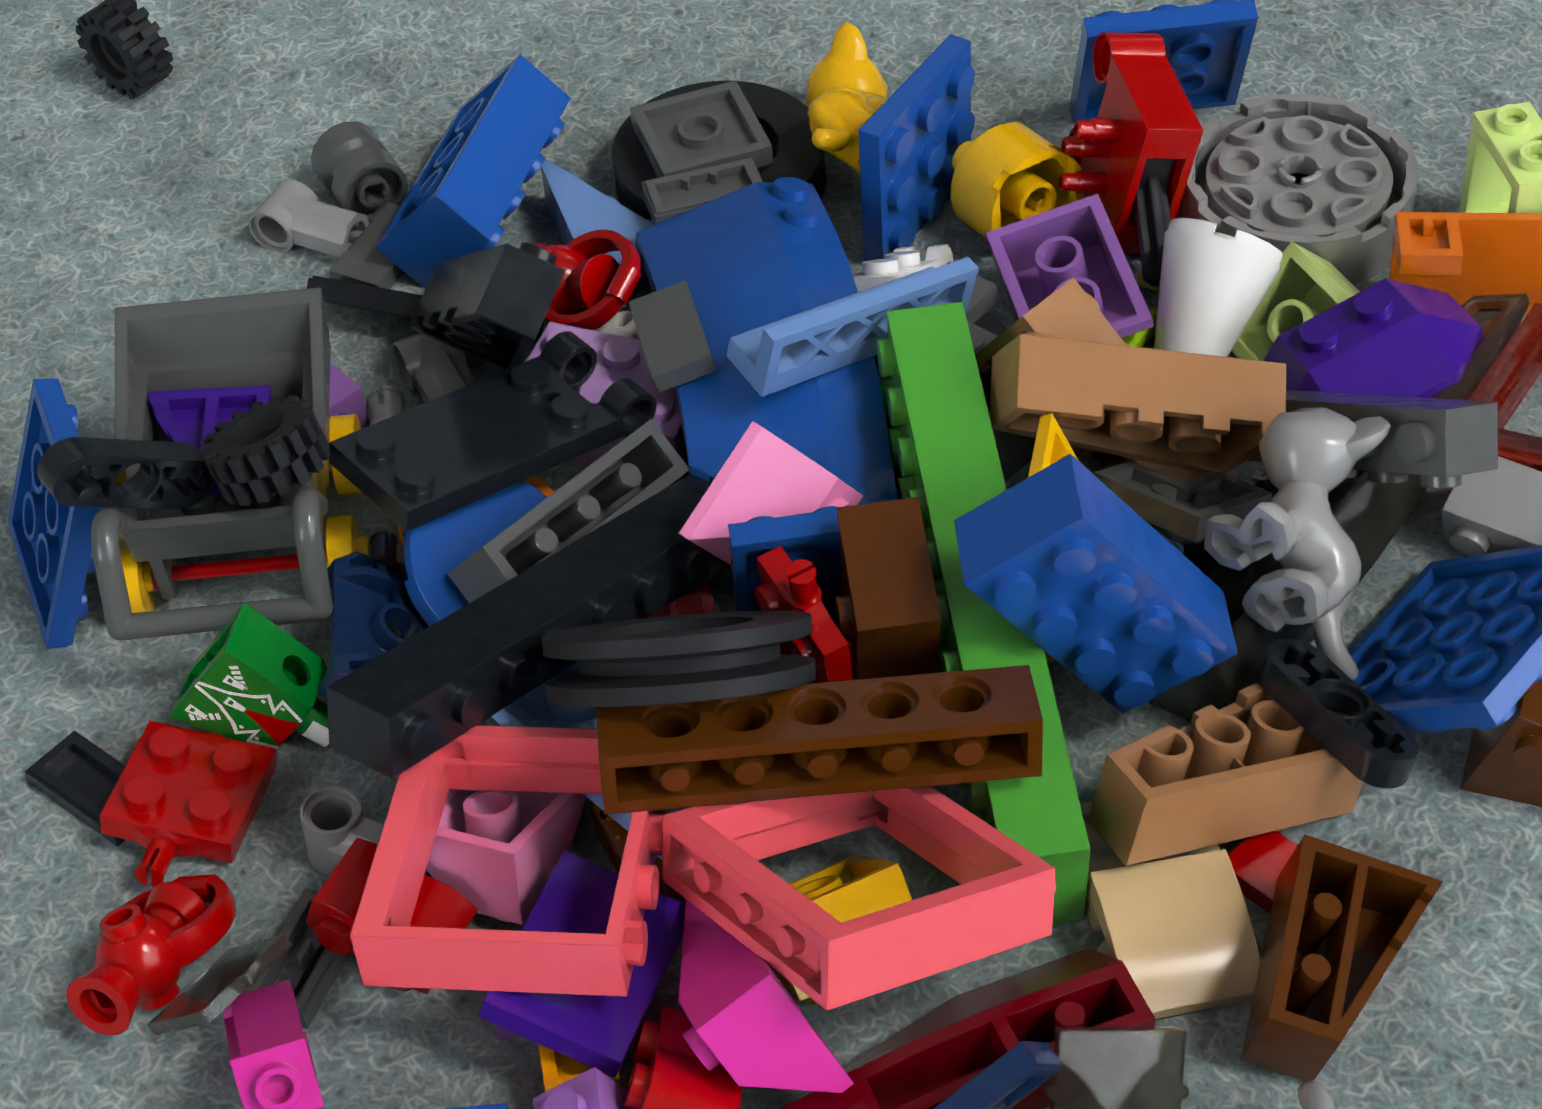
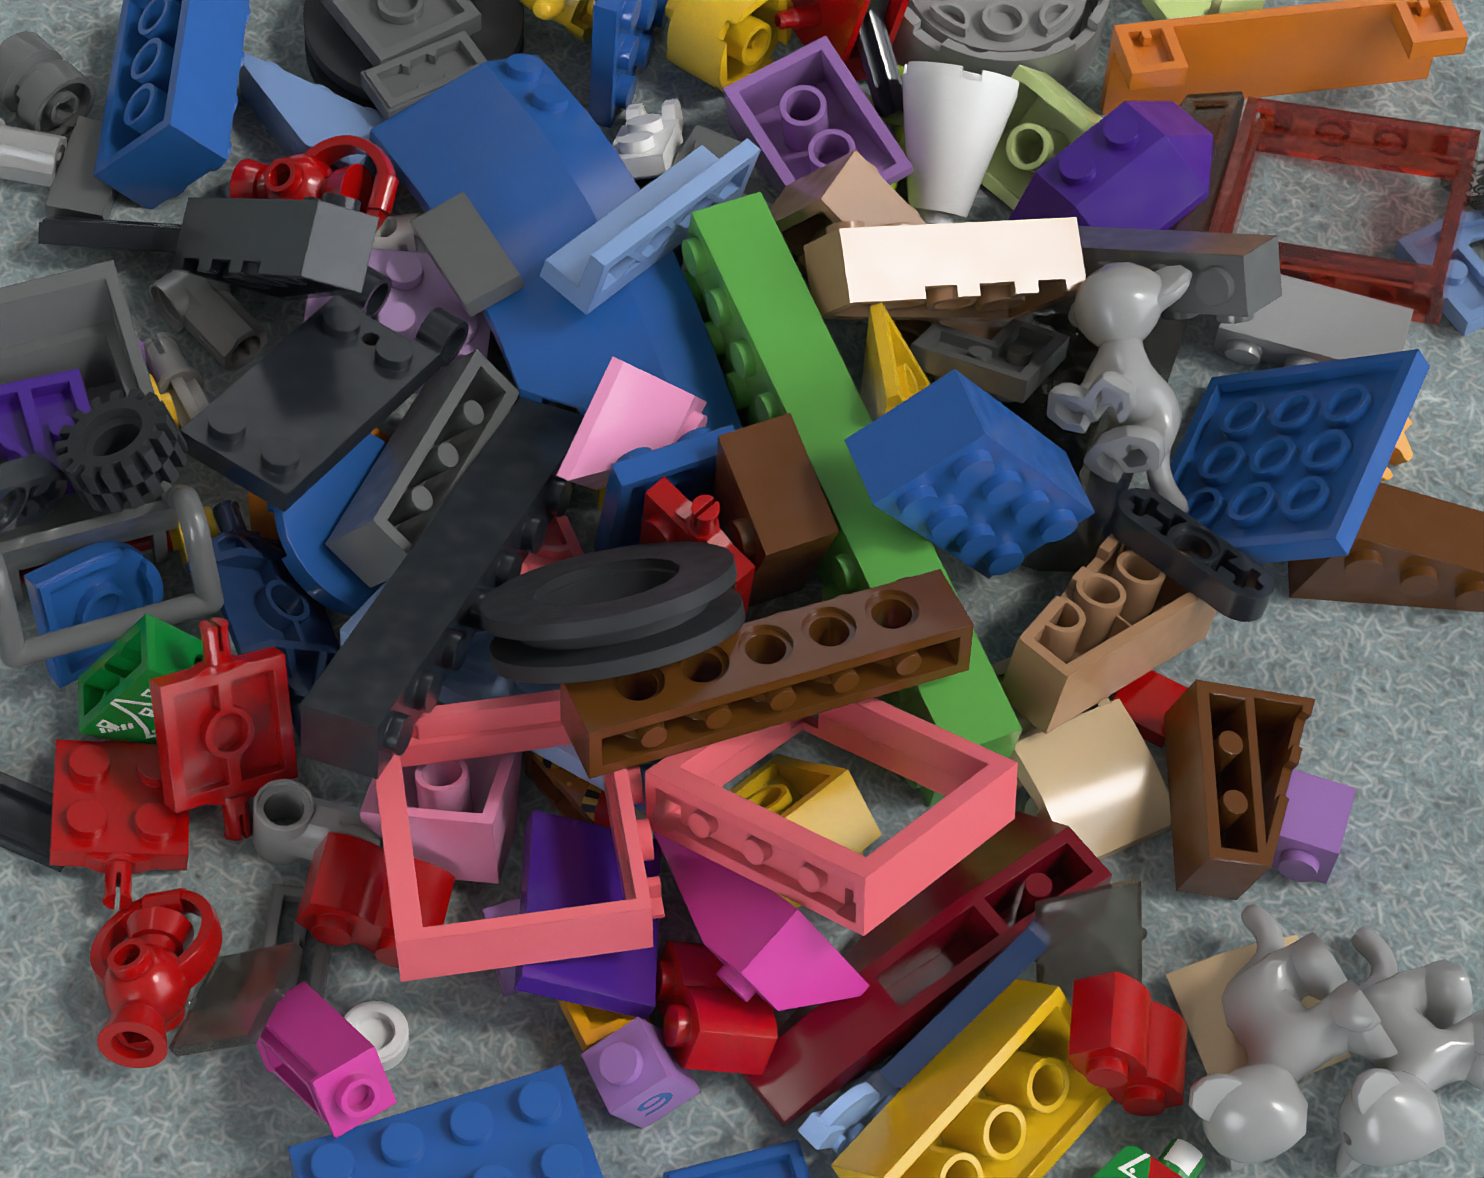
camera: 25 degrees left, 10 degrees up
none -> blue tile [23,541,163,688]
none -> red plate [149,618,298,841]
none -> white tile [344,1001,409,1071]
none -> medium lavender brick [1272,769,1356,884]

